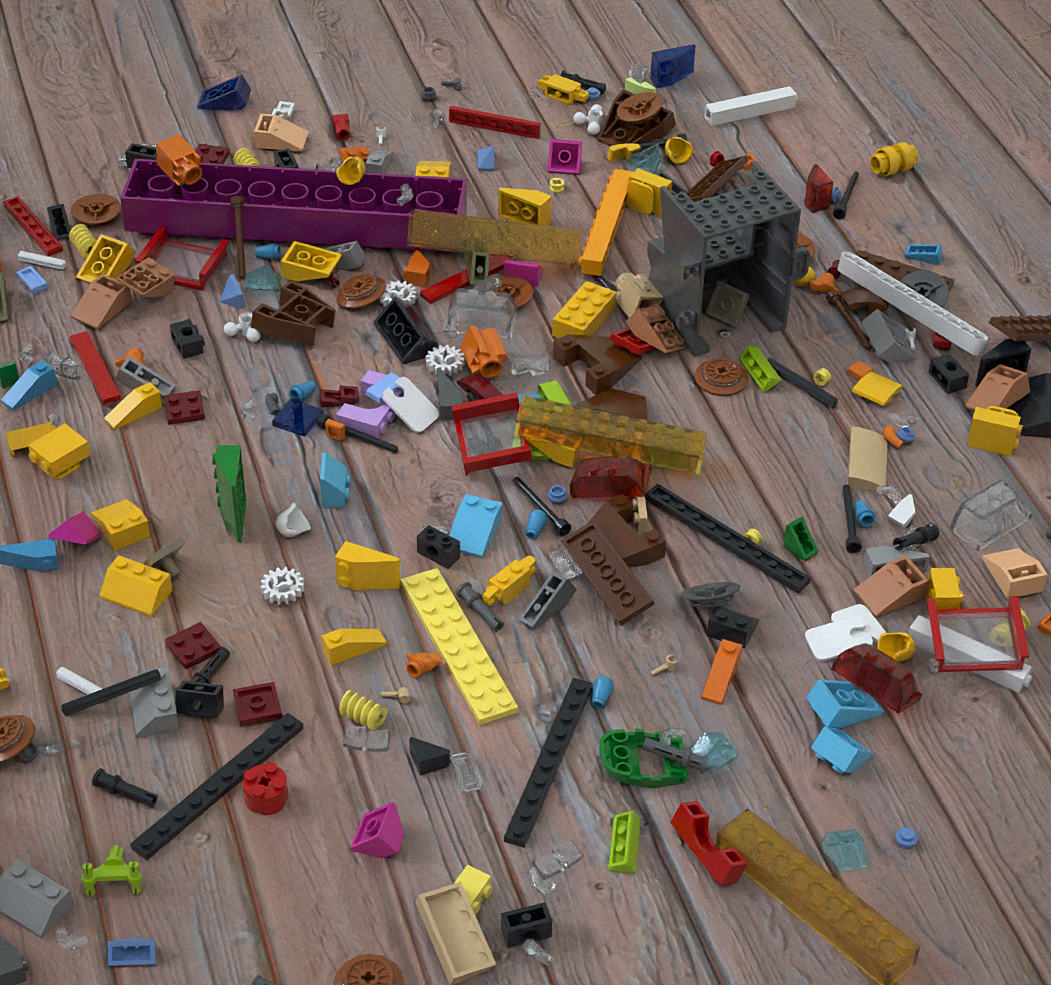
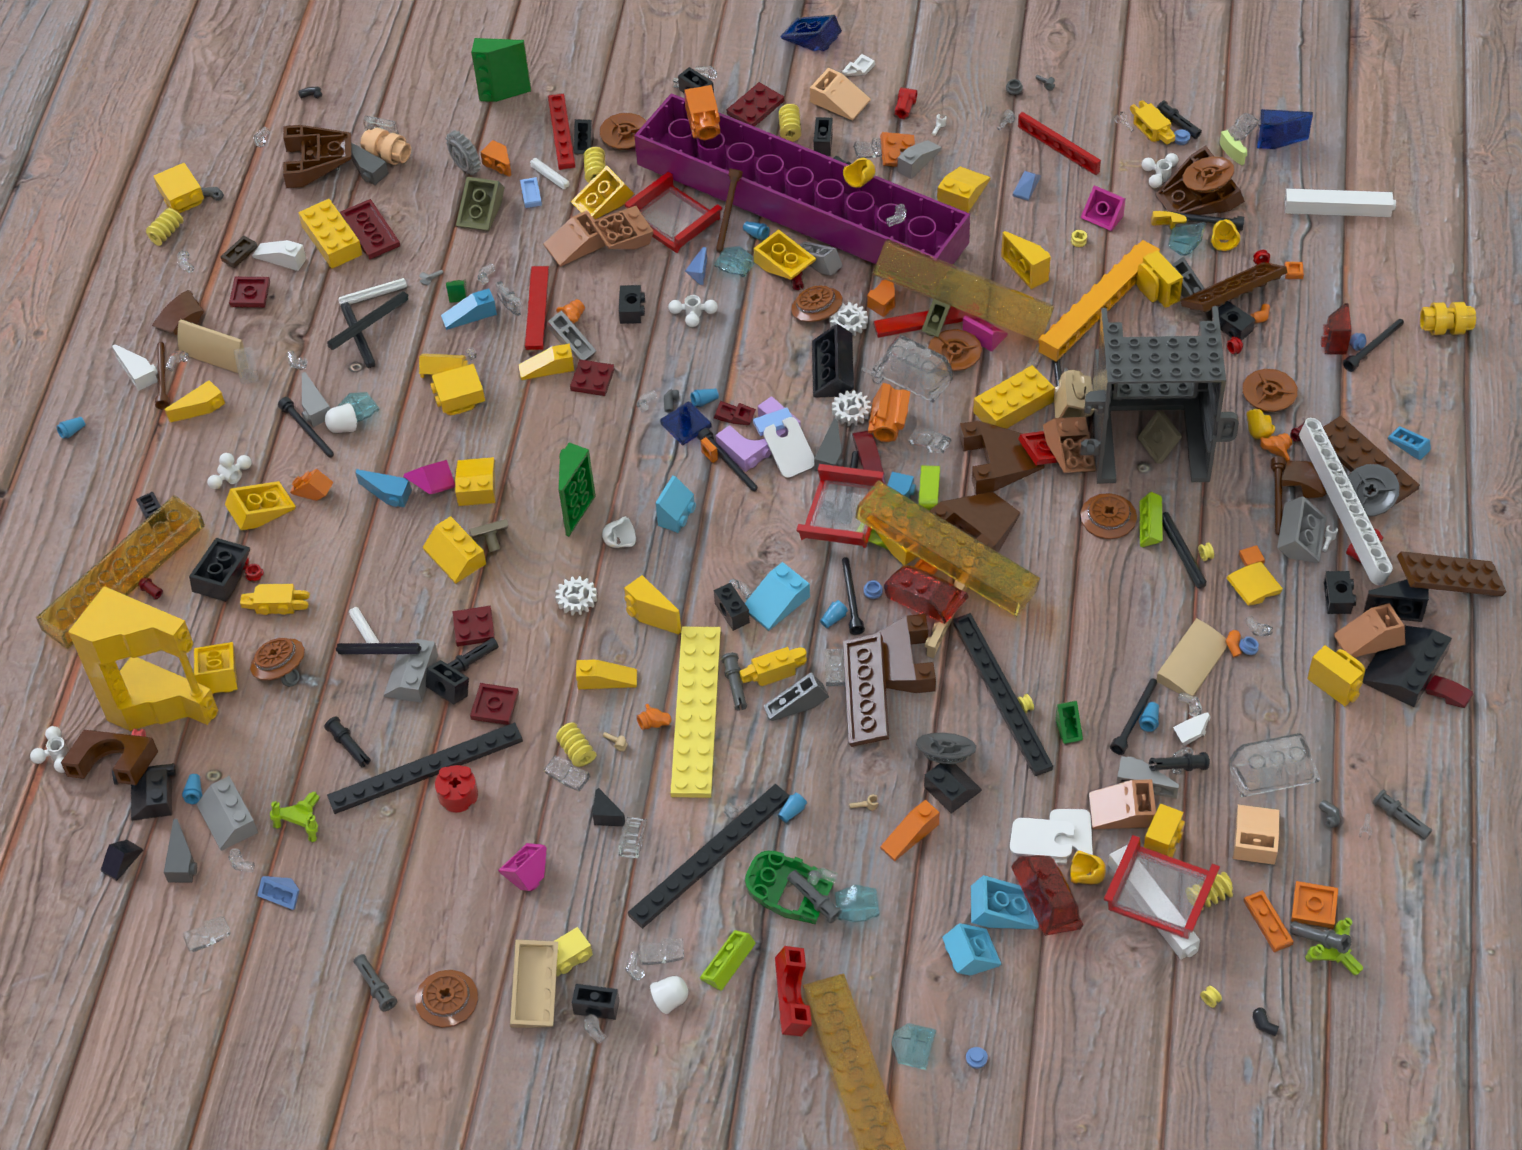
camera: 30 degrees right, 10 degrees up
reddish brown wedge [251,280,336,345] -> none
clear slope [468,274,502,307] -> none
none -> white hair [650,976,688,1014]

